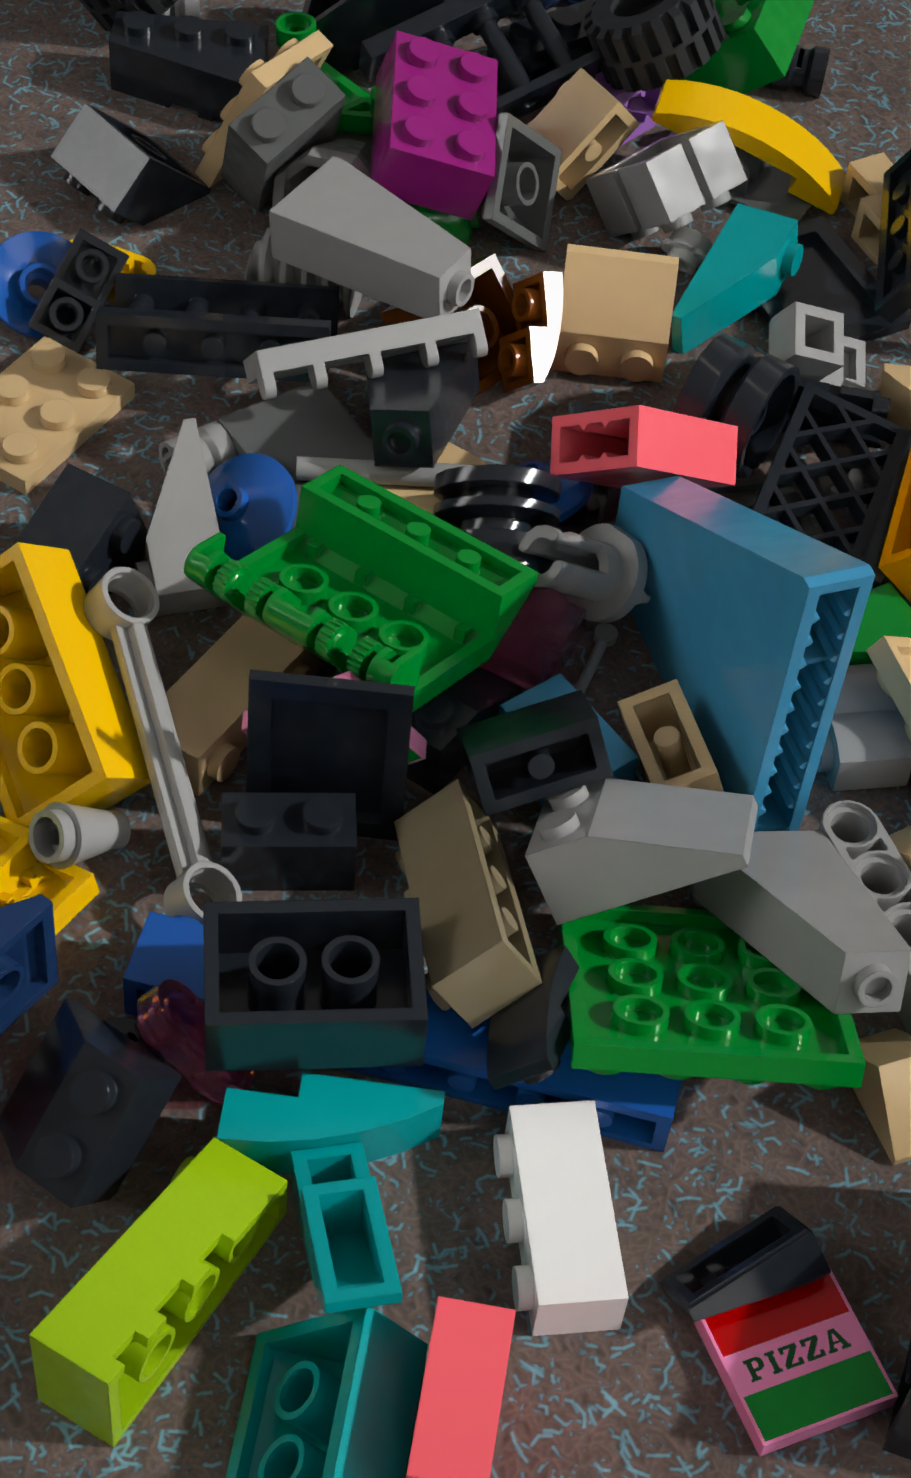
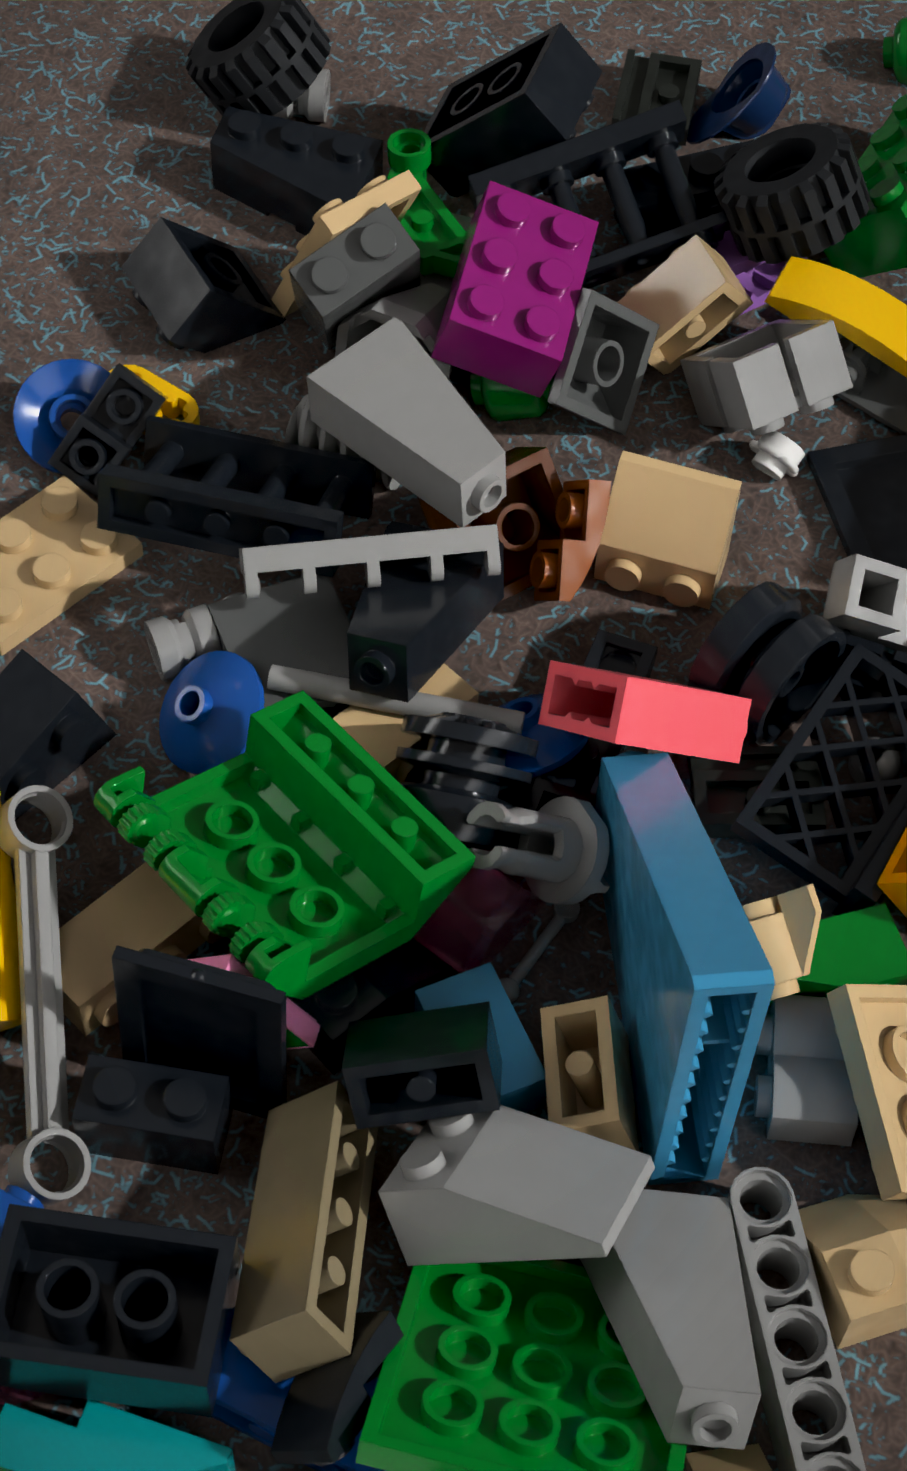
camera: 15 degrees right, 5 degrees up
light grey slope [135,418,227,617] -> none
teal slope [671,203,804,354] -> none

